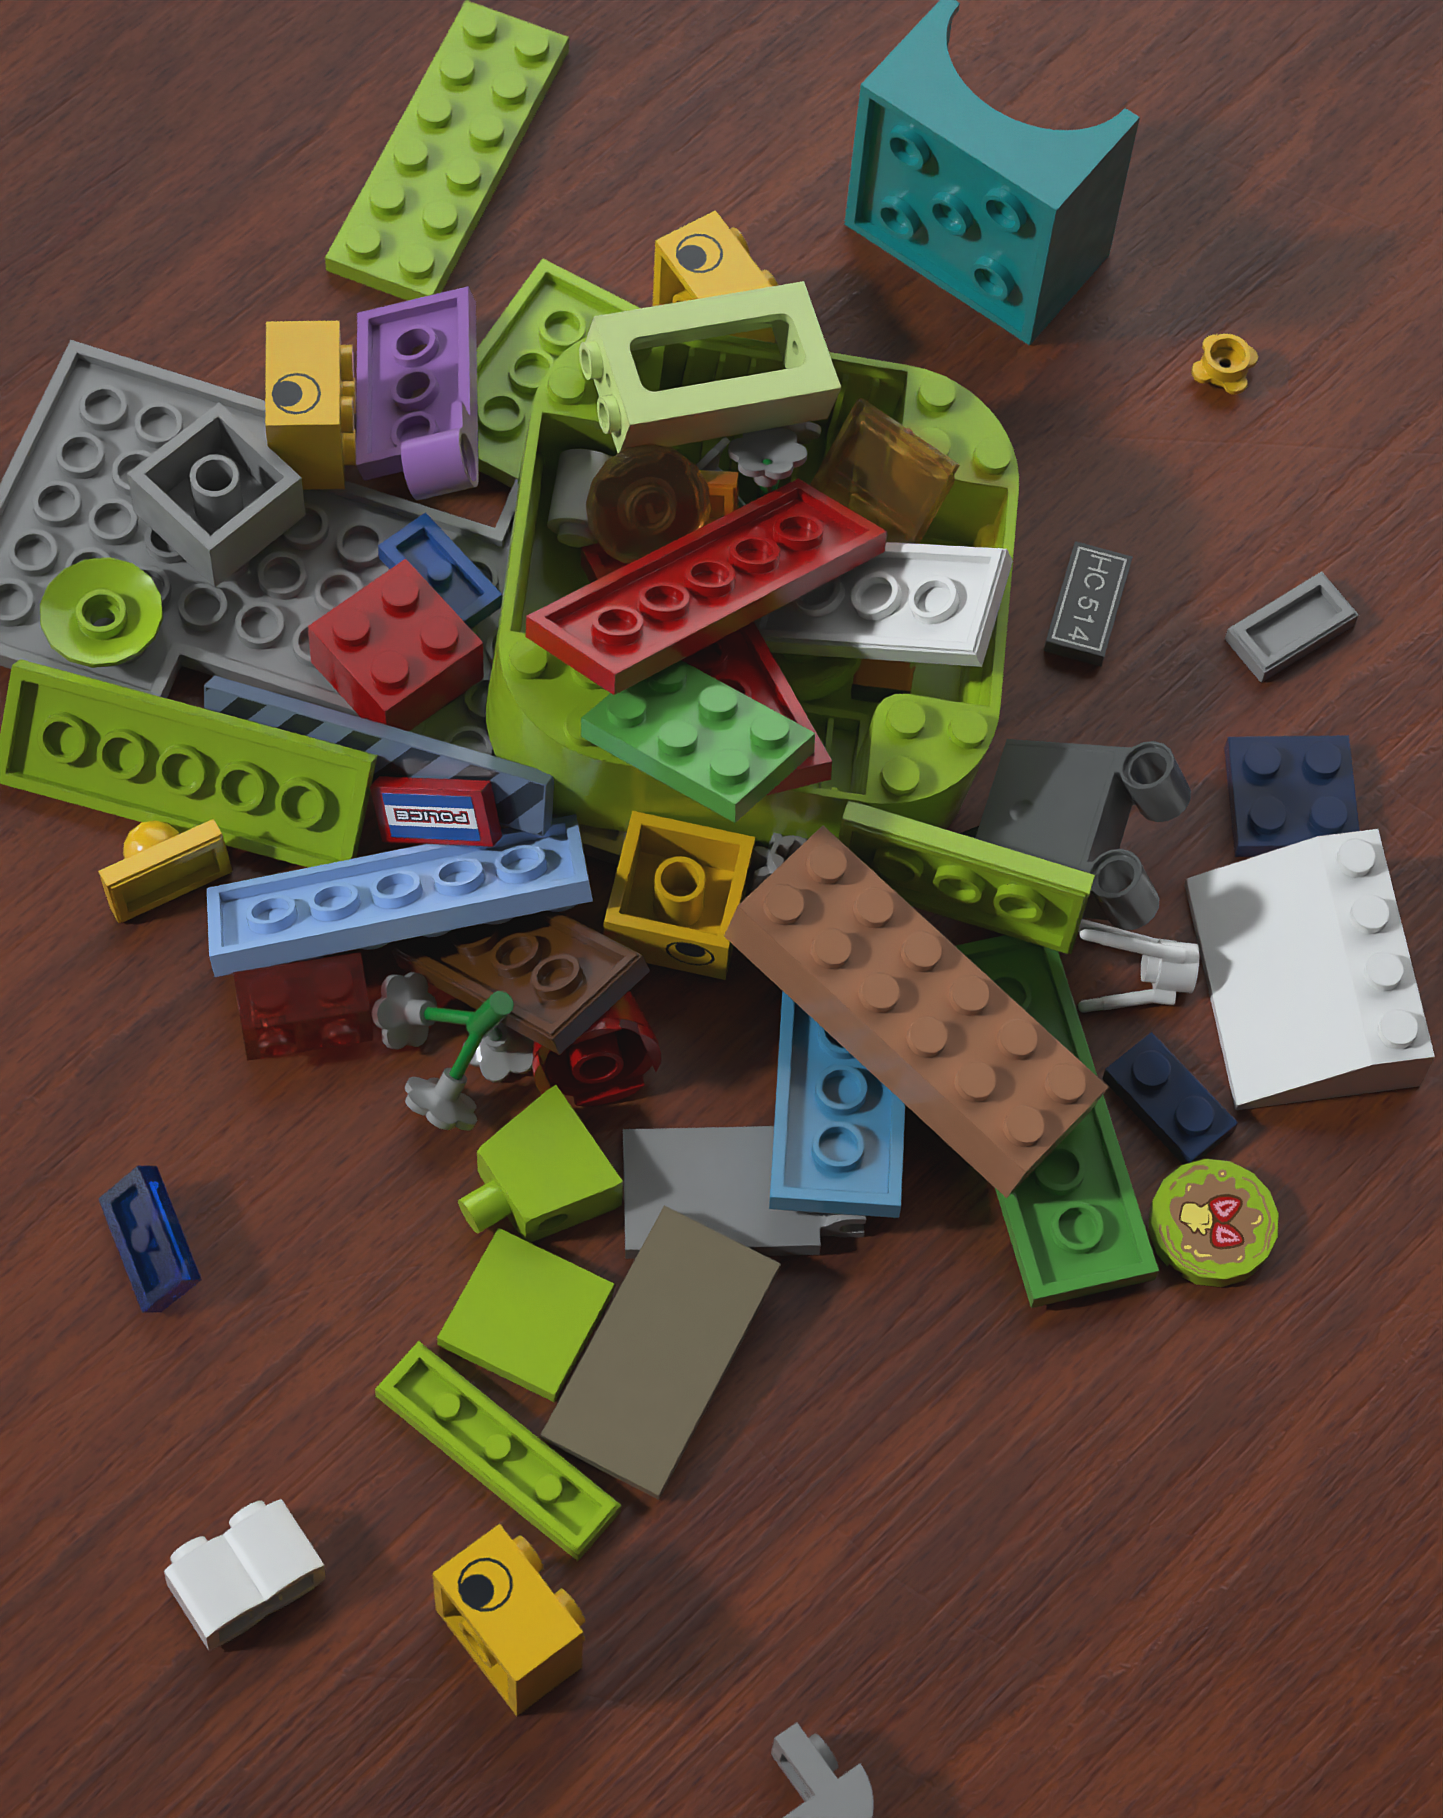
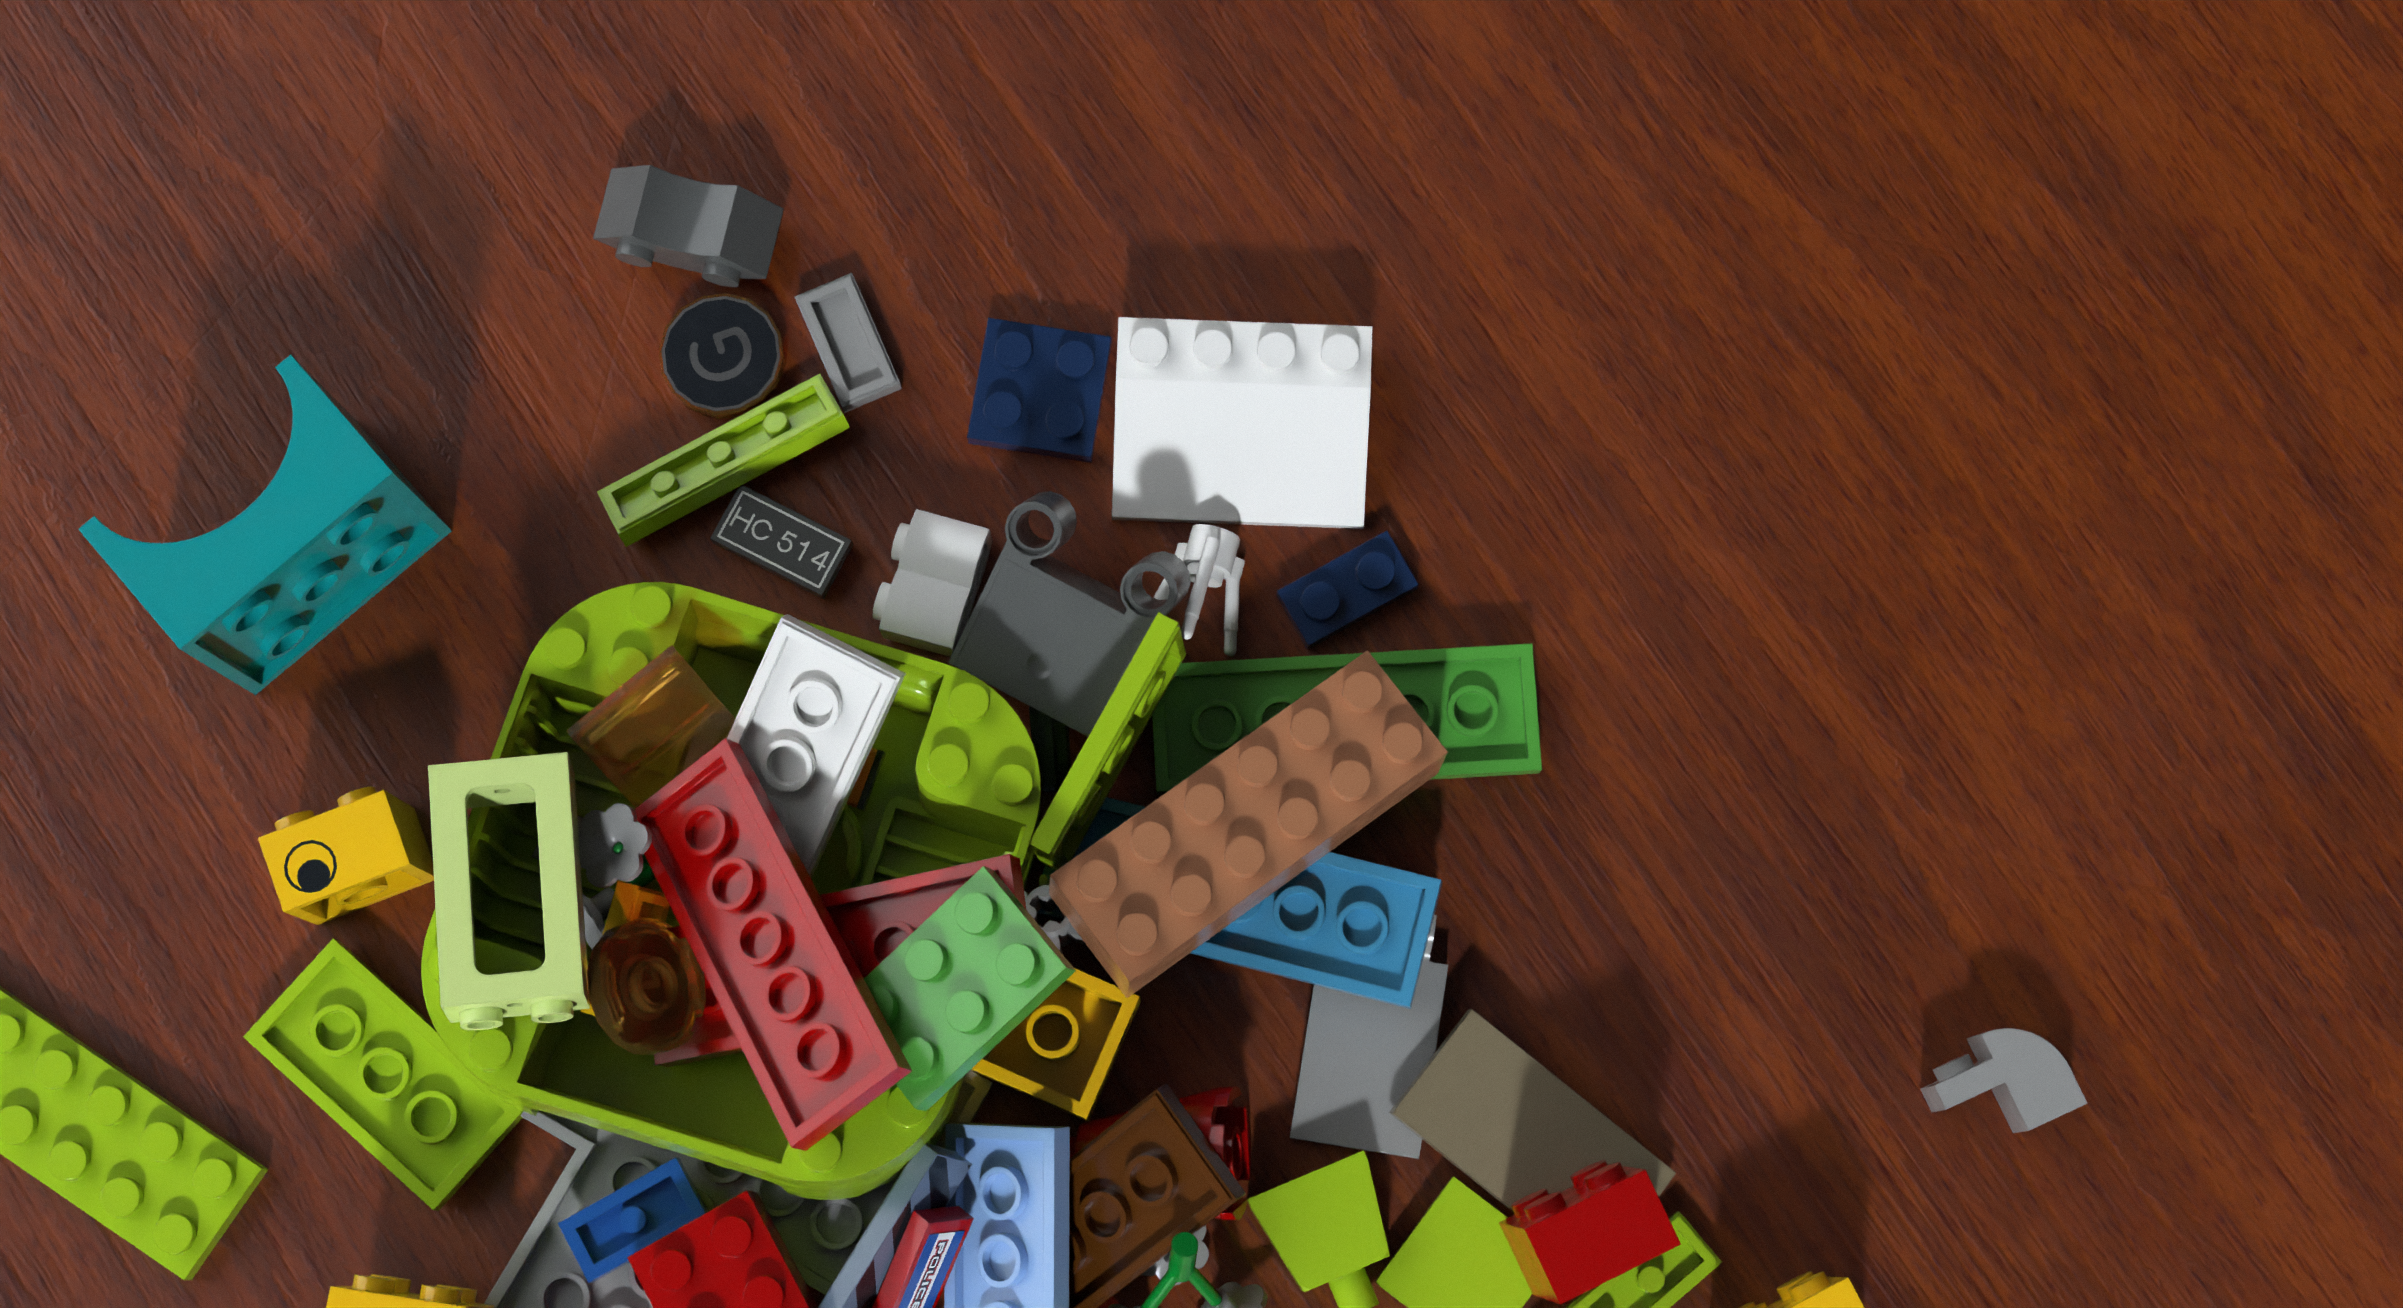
camera: 75 degrees left, 15 degrees up
medium lavender hinge [356,286,479,500] -> none
white brick [547,449,614,548] -> none
tile [1148,1159,1279,1287] -> none
yellow plate [1192,334,1258,395] -> none
none -> dark grey brick [593,165,784,287]
none -> lime tile [597,374,850,547]
none -> black tile [658,293,786,420]
none -> white brick [873,509,993,657]
none -> red brick [1499,1160,1681,1305]

